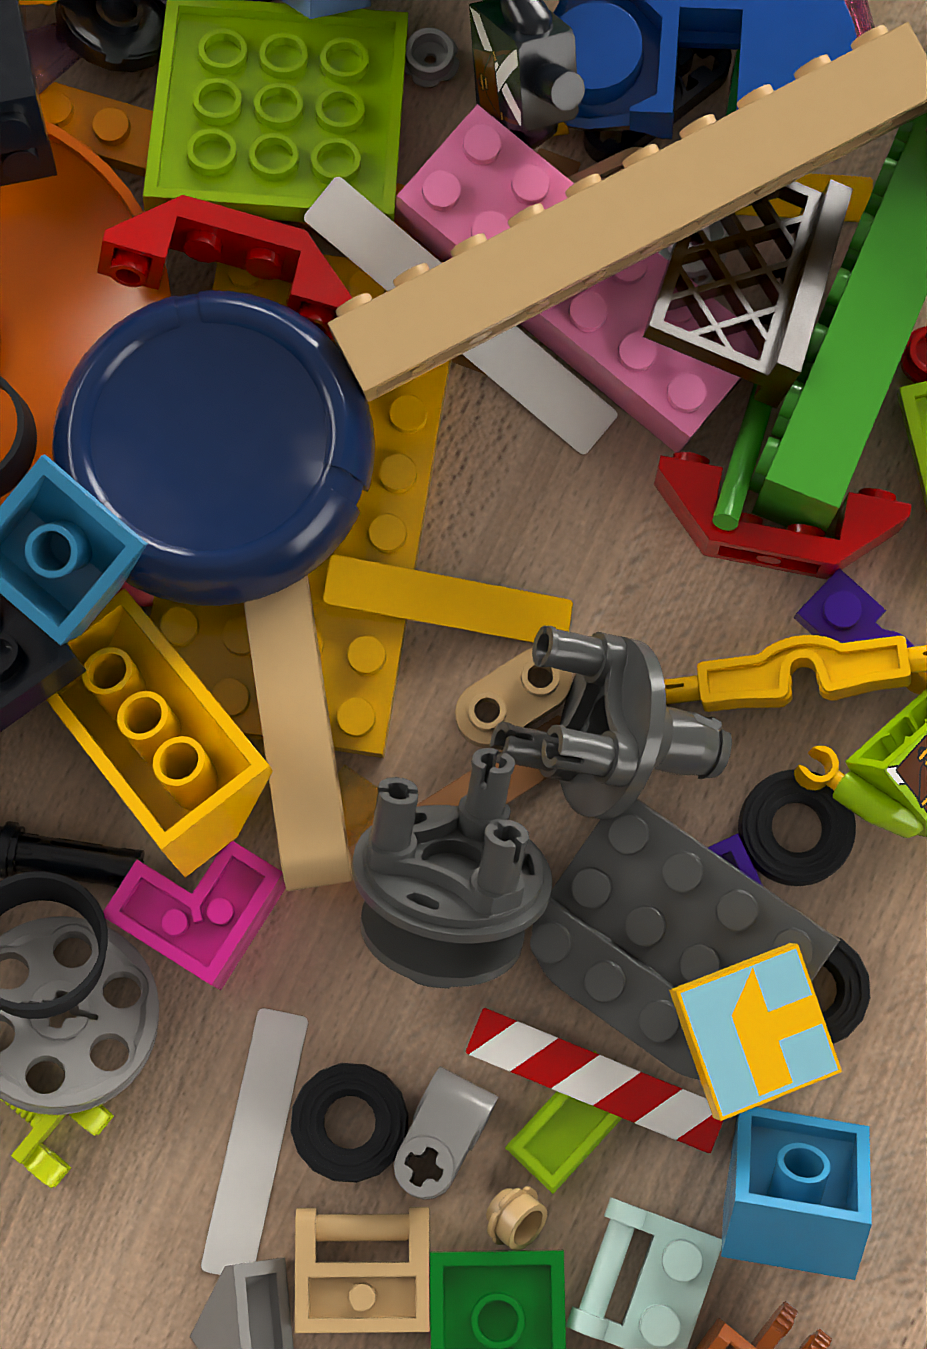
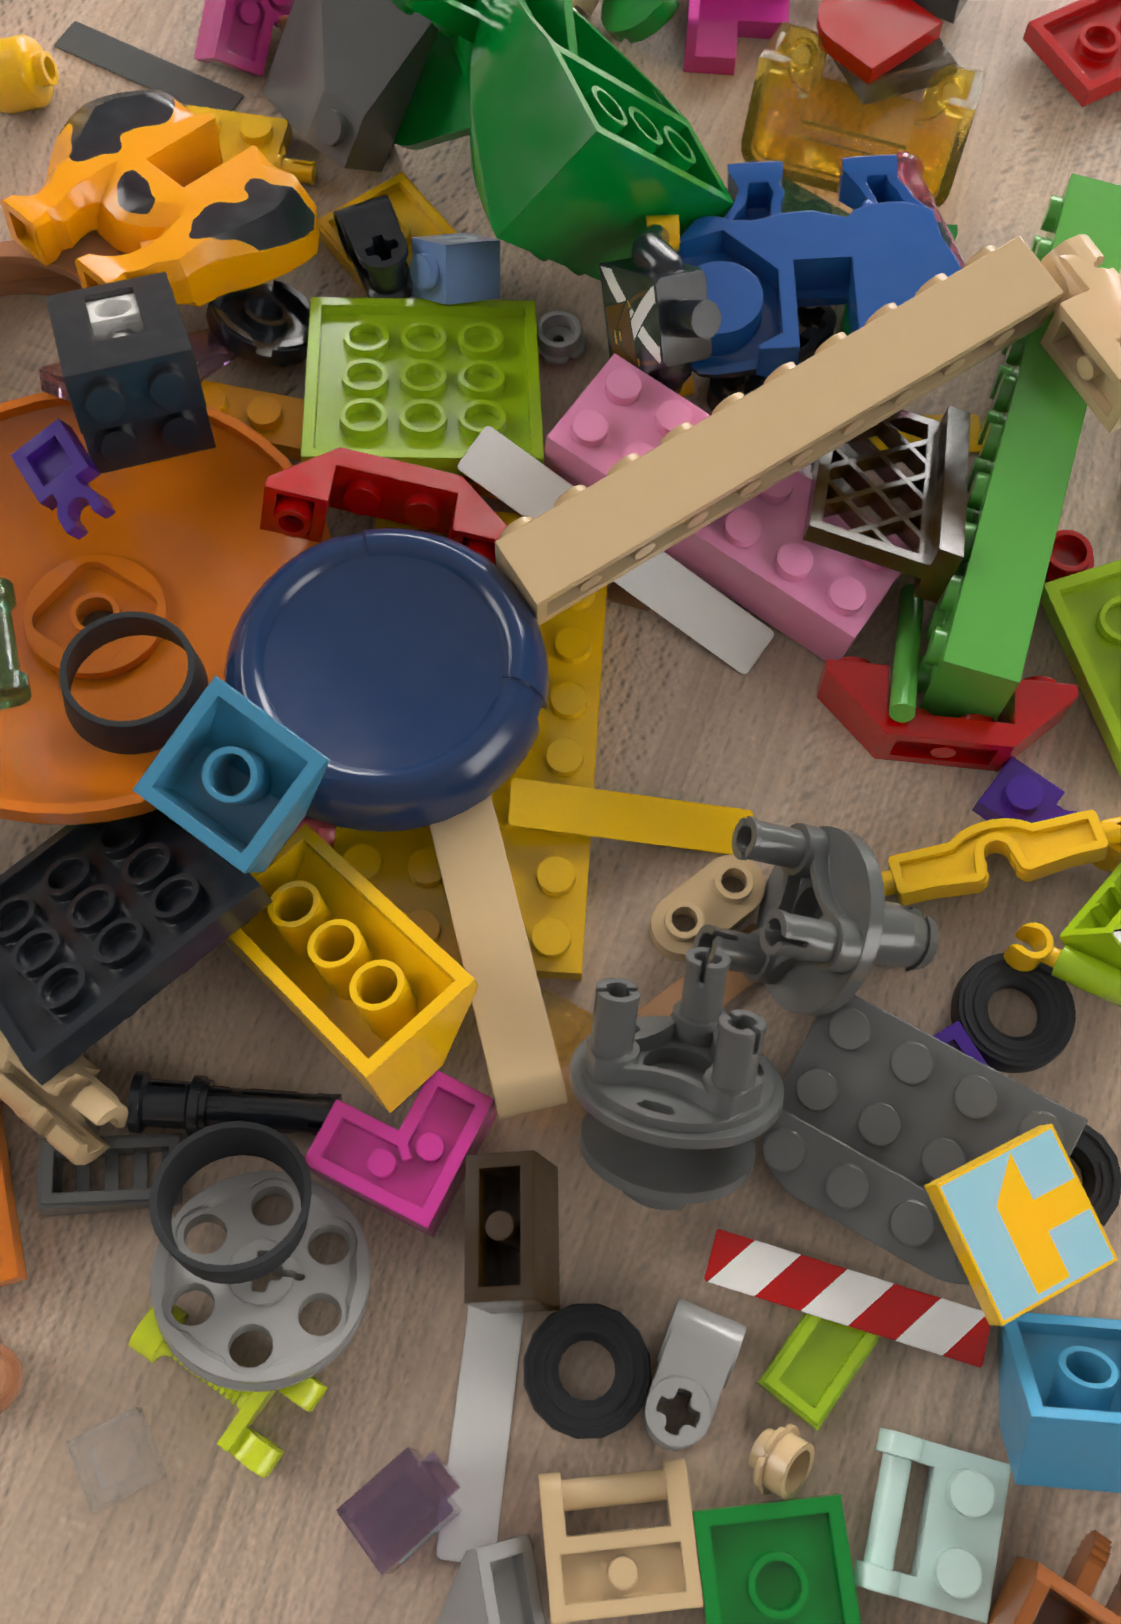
camera: 10 degrees left, 10 degrees down
none -> clear purple brick [336,1447,462,1576]
none -> dark brown brick [464,1150,560,1314]

